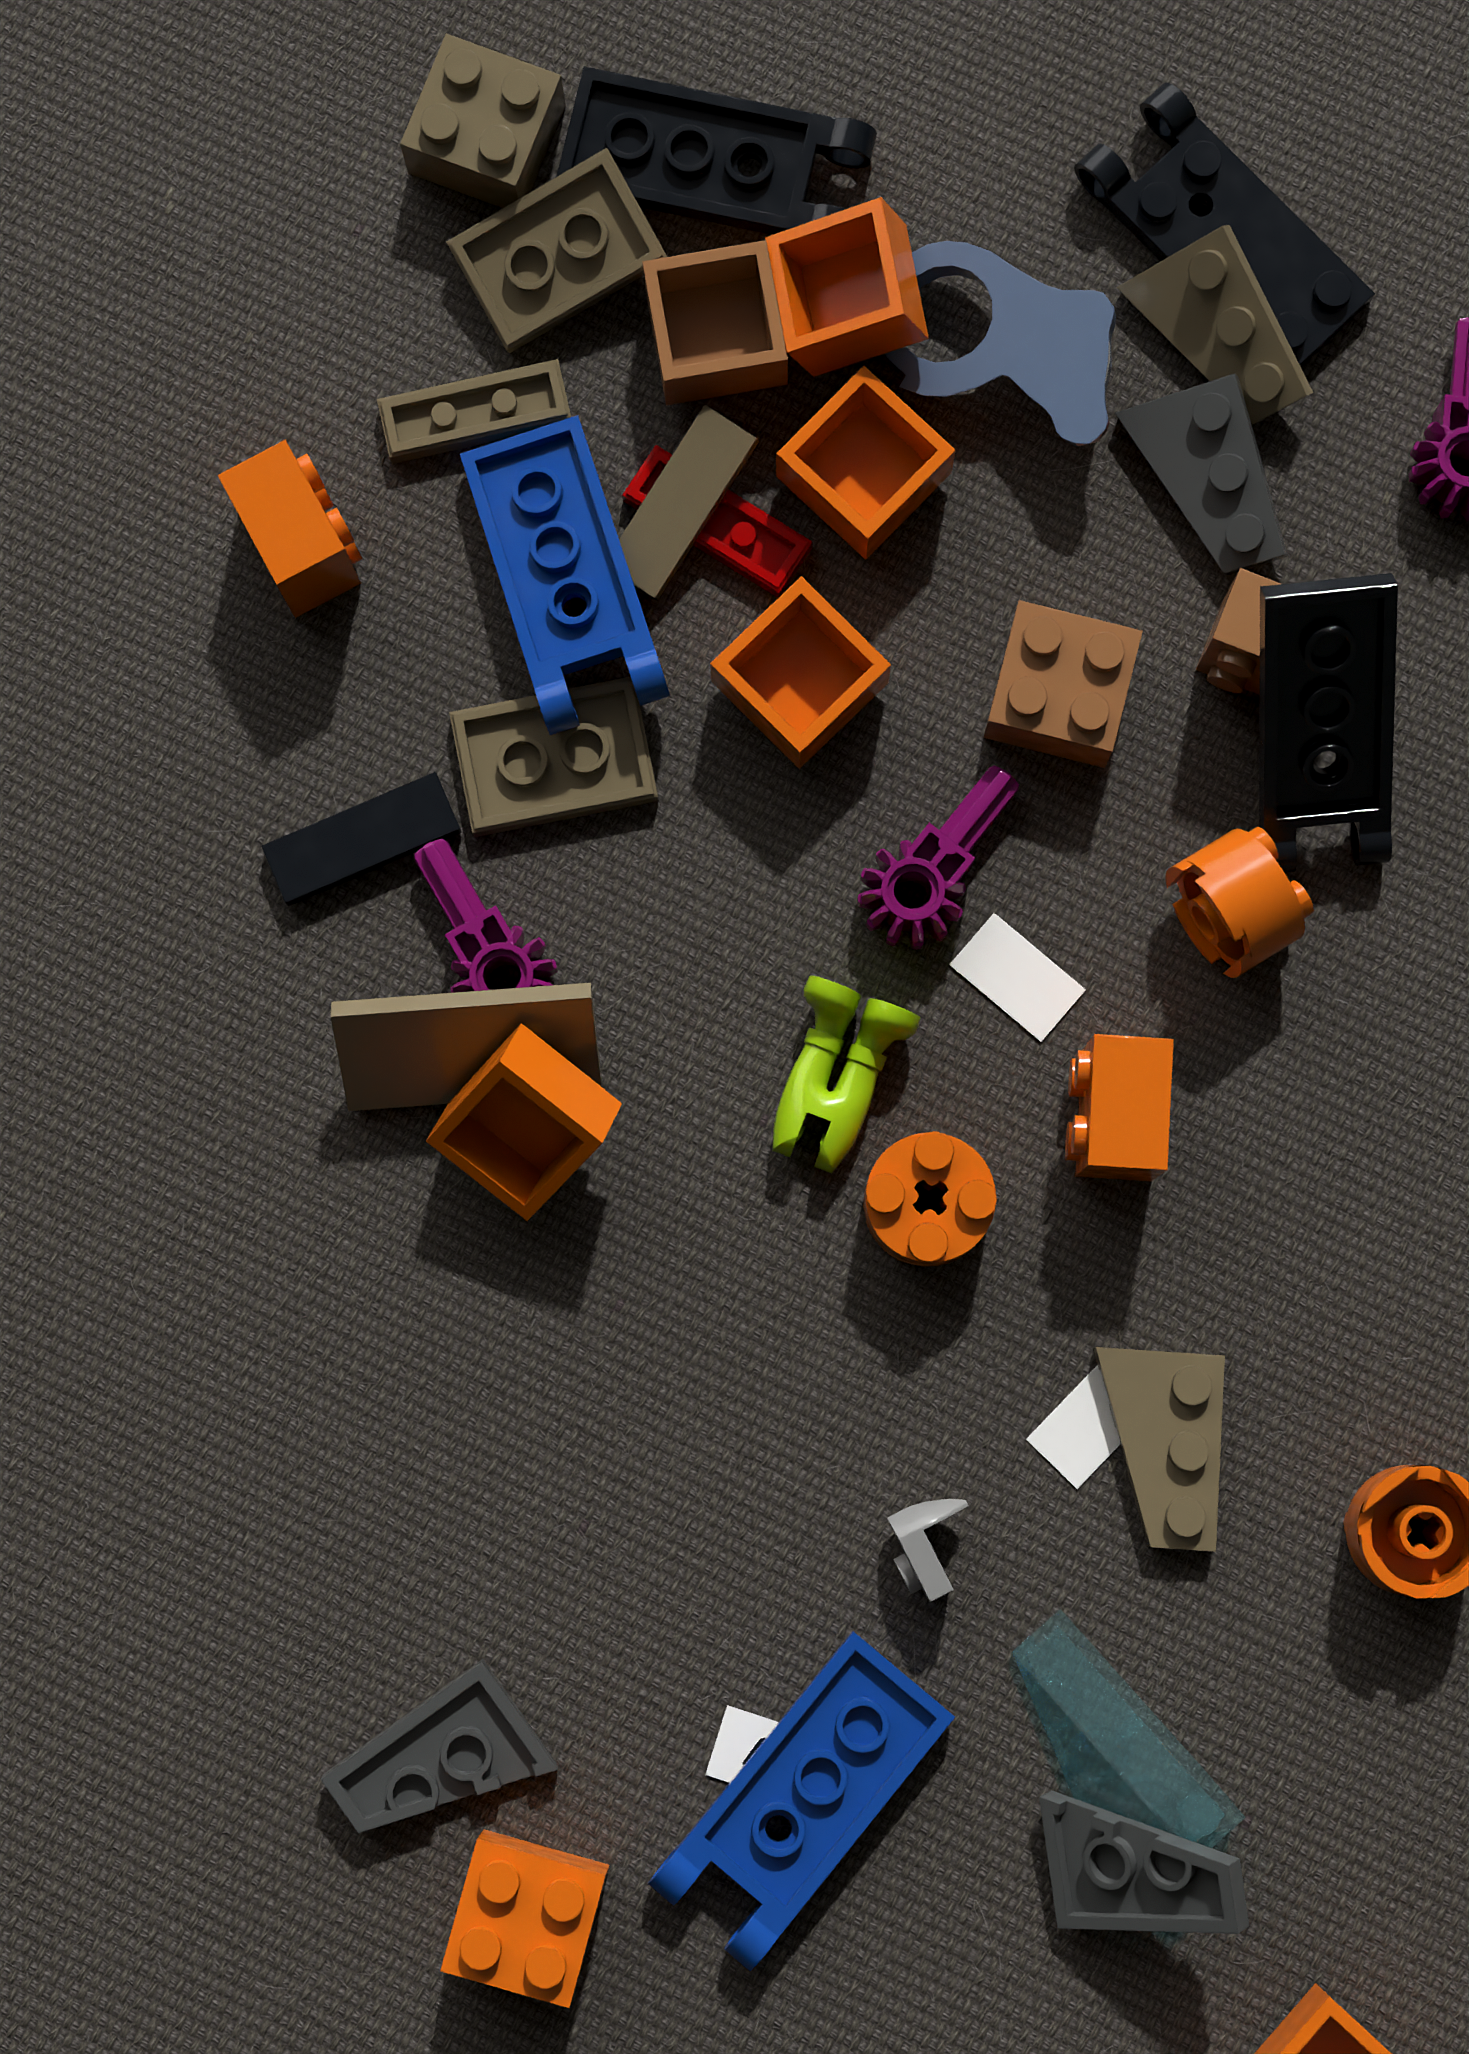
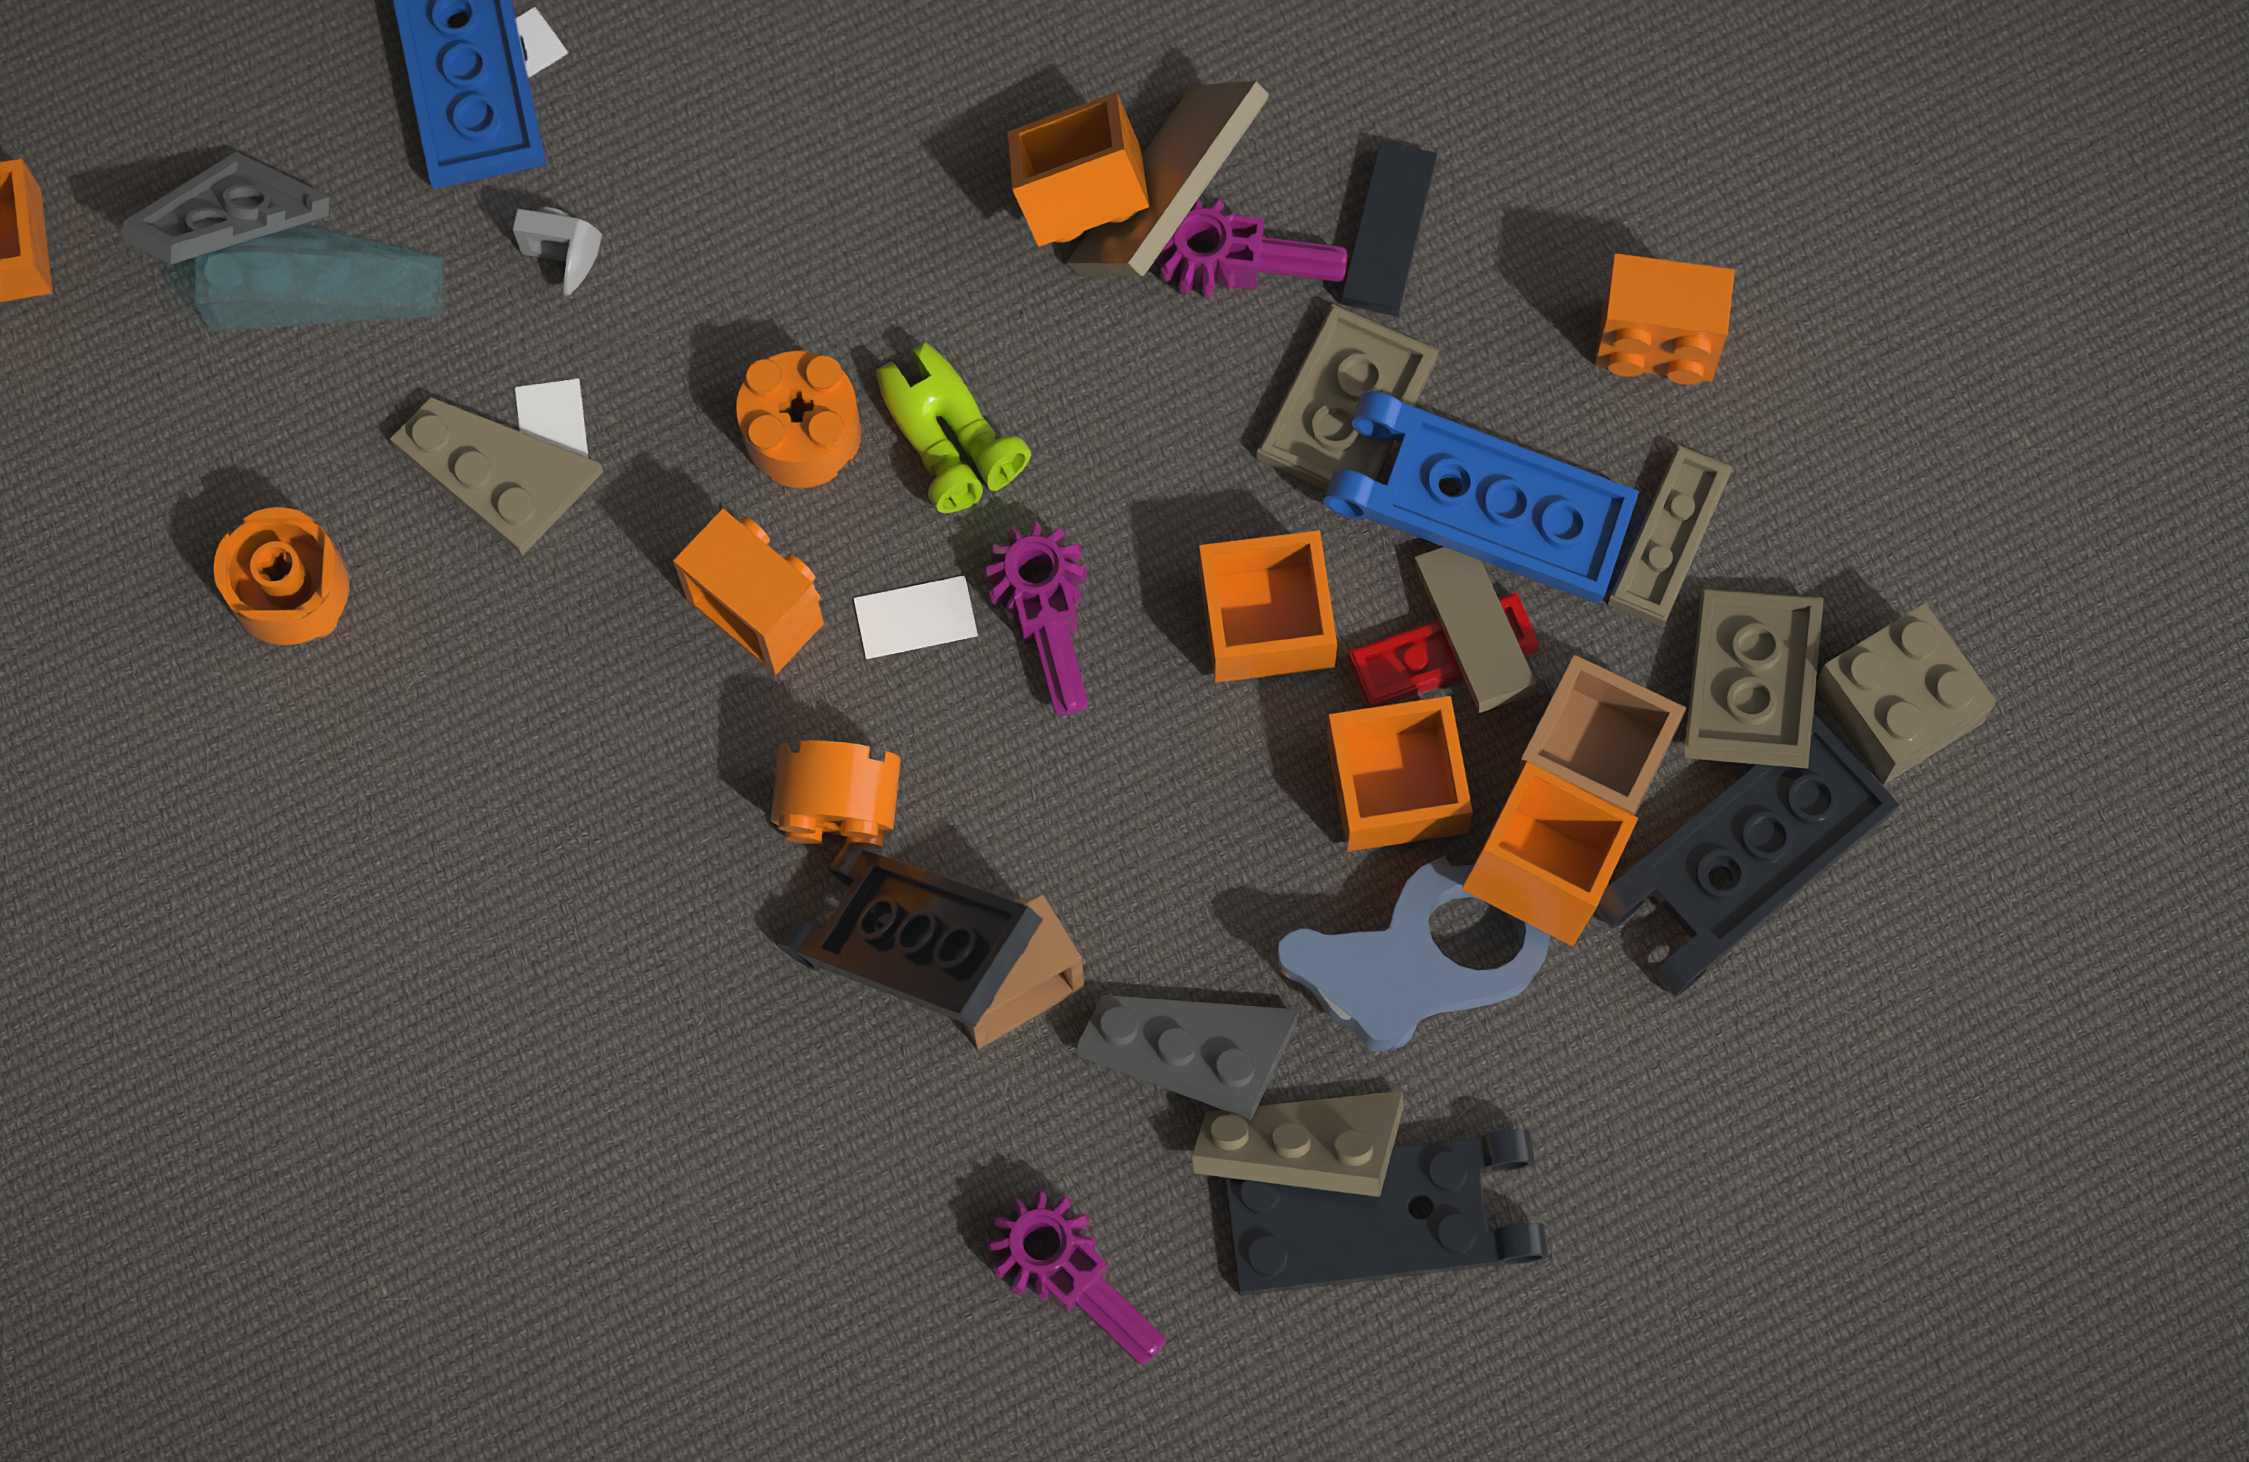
camera: 125 degrees right, 10 degrees down
medium nougat piece [983,600,1143,768] -> none

